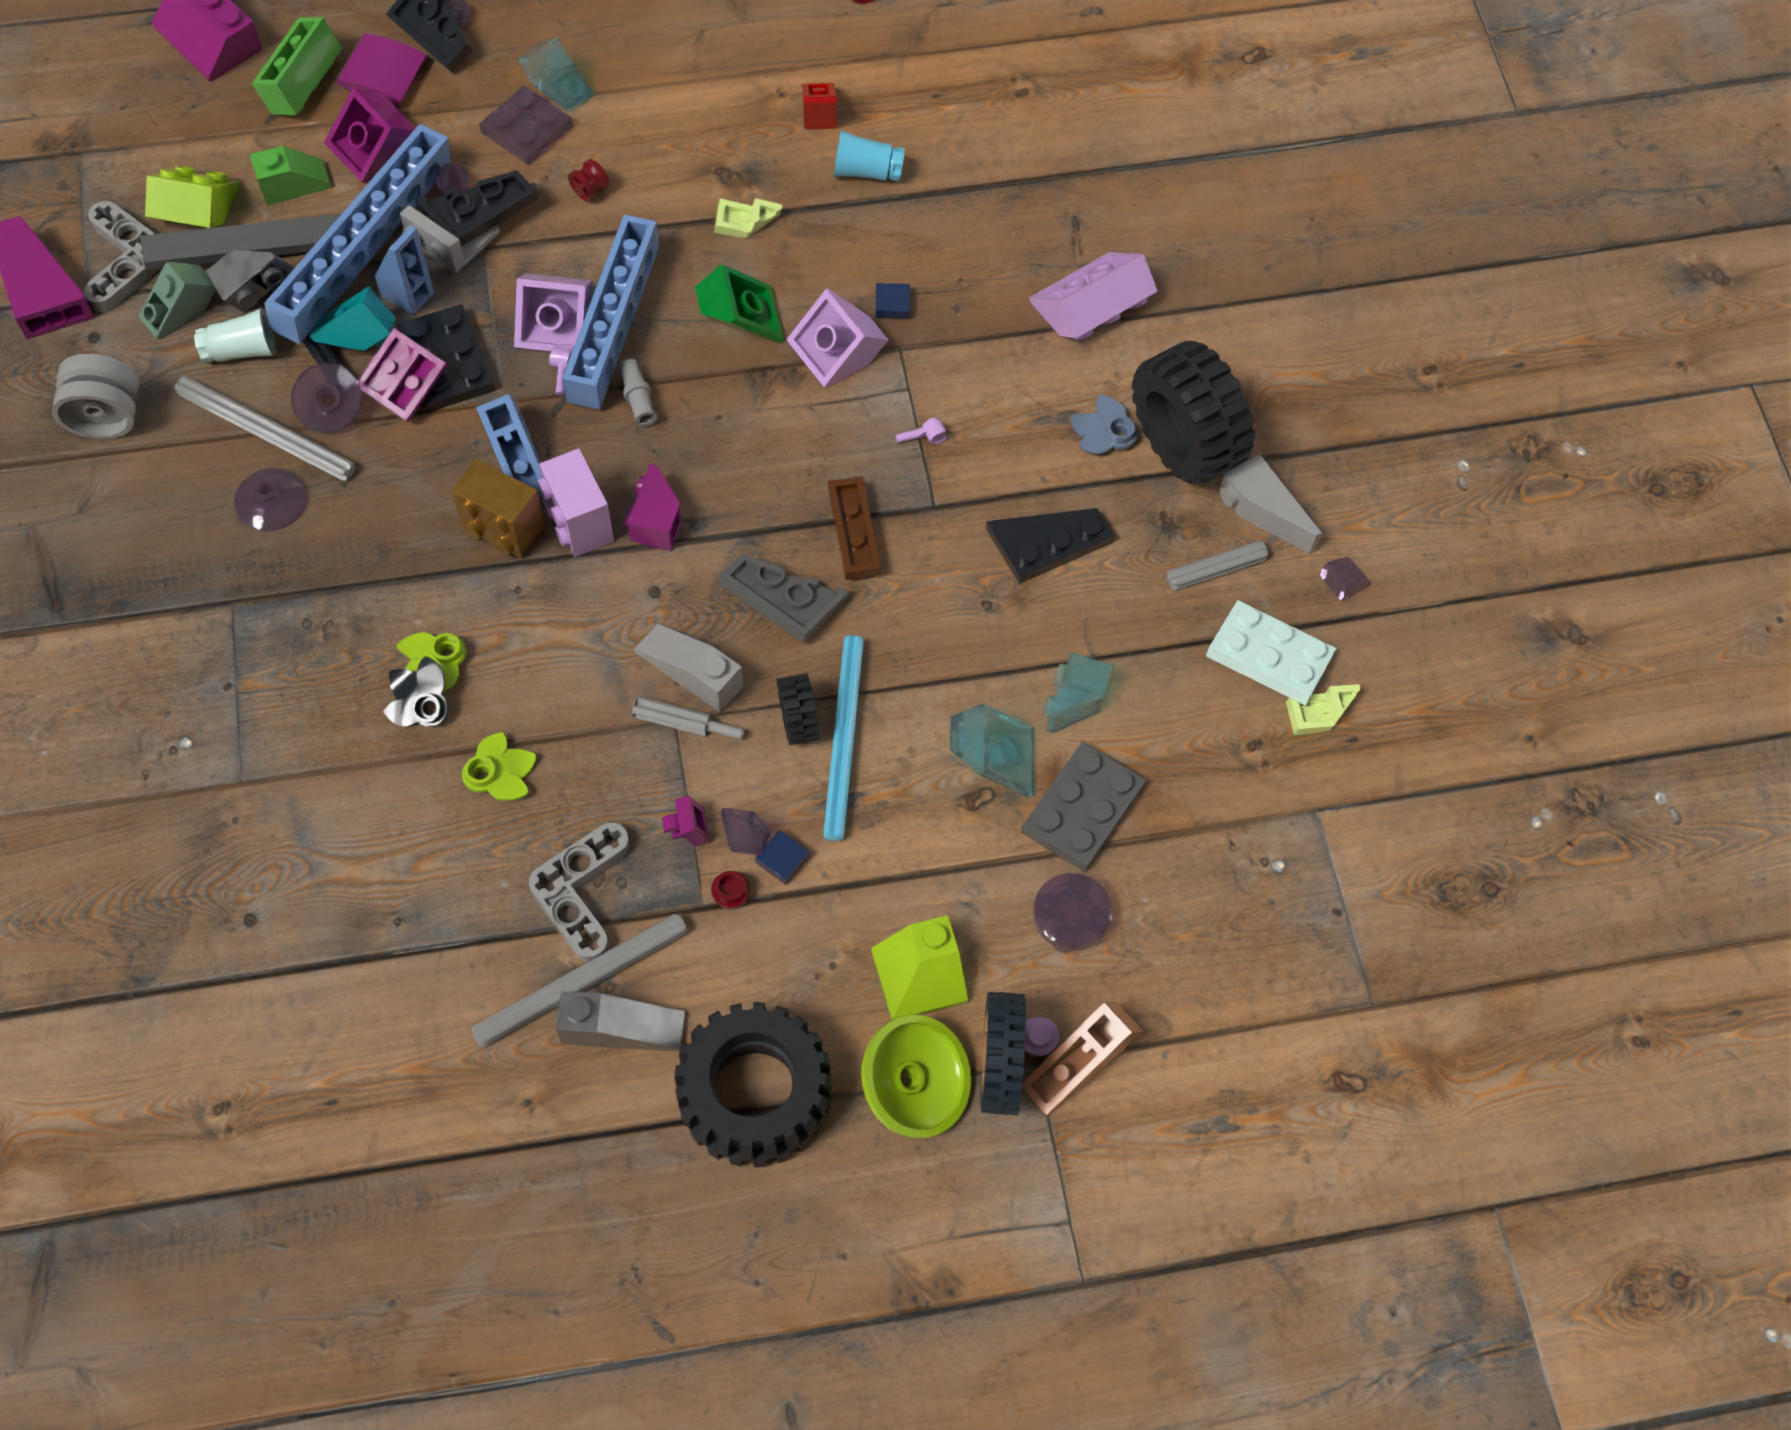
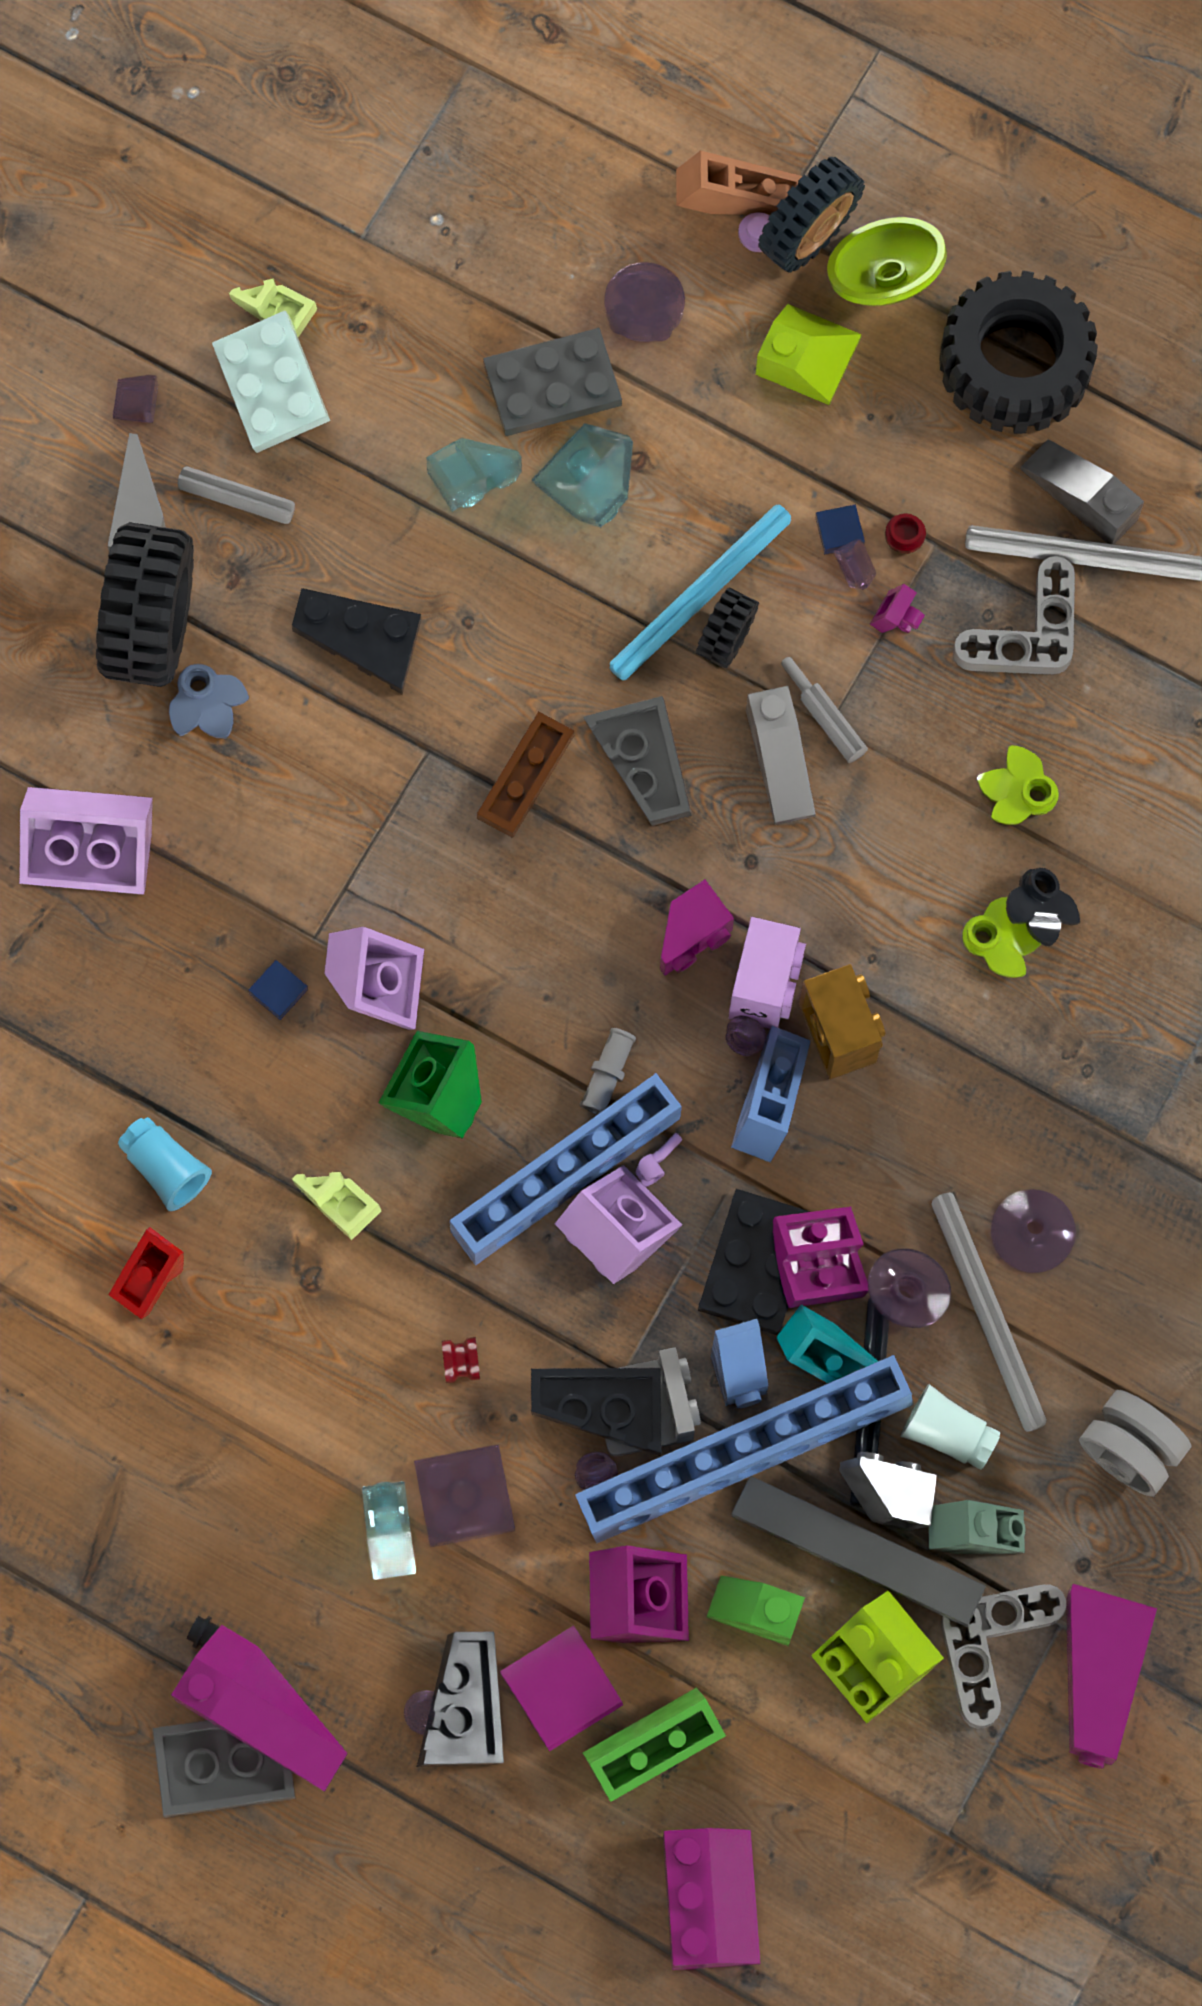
camera: 140 degrees left, 10 degrees up
lavender hand [895,418,947,445] -> none

